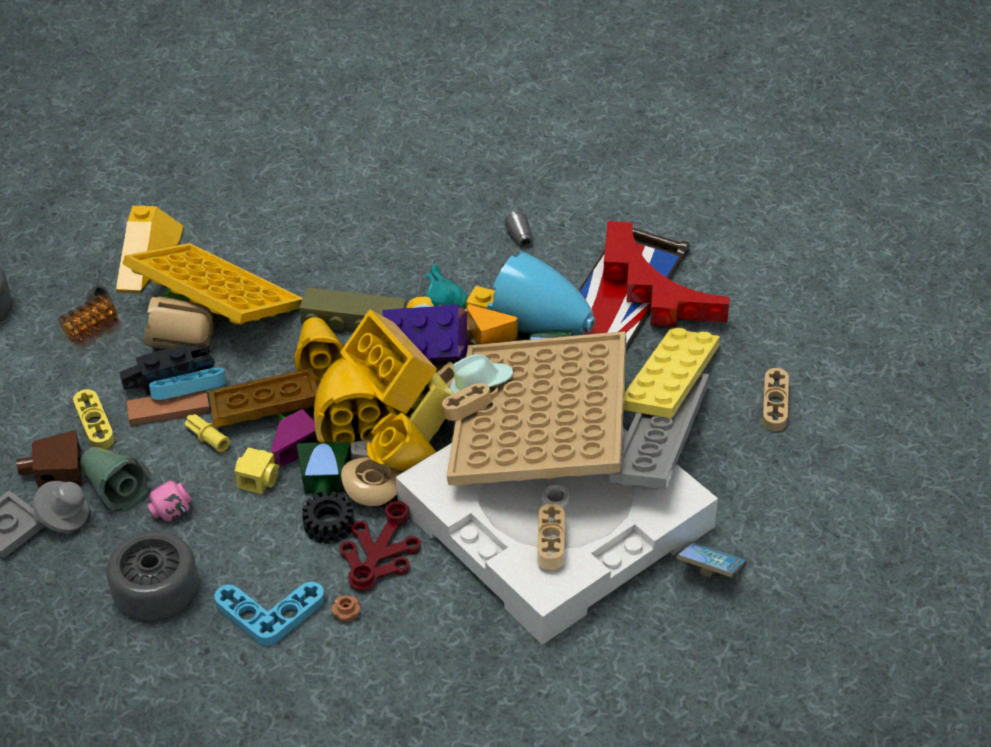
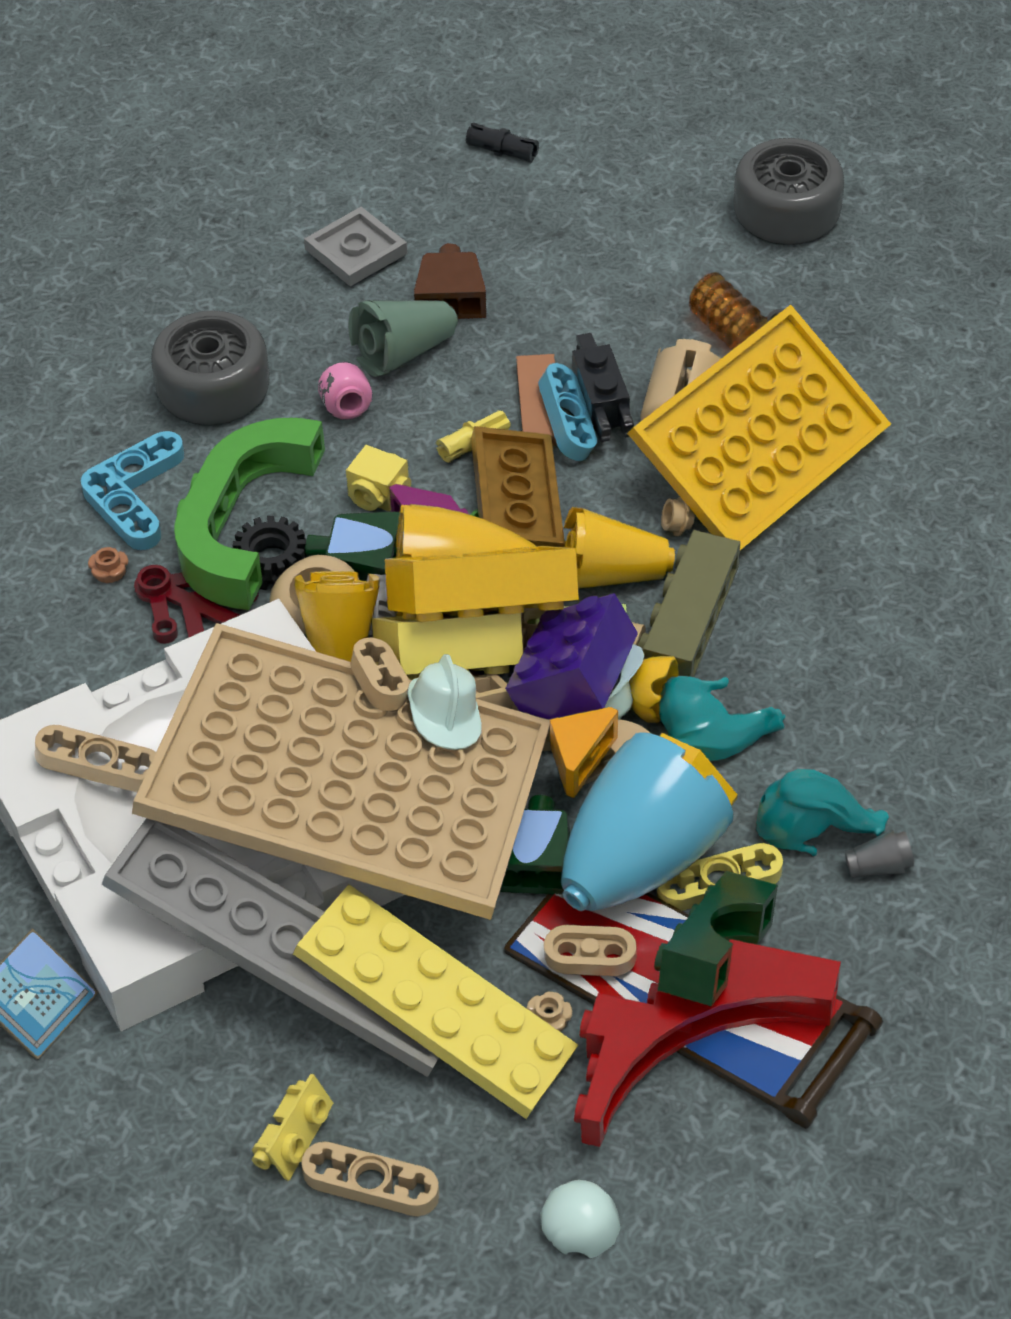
camera: 100 degrees right, 5 degrees up
light grey plate [33,481,89,535] -> none
light yellow beam [73,389,114,449] -> none
yellow wedge [116,205,184,293] -> none
none -> bright green arch [174,418,325,610]
none -> light yellow hinge [252,1074,334,1181]
none -> tan plate [526,992,572,1032]
none -> light aqua hair [540,1180,621,1258]
none -> tan plate [544,925,637,976]
none -> dark green arch [654,871,778,1006]
none -> tan plate [661,497,695,536]
none -> teal piece [756,769,889,856]

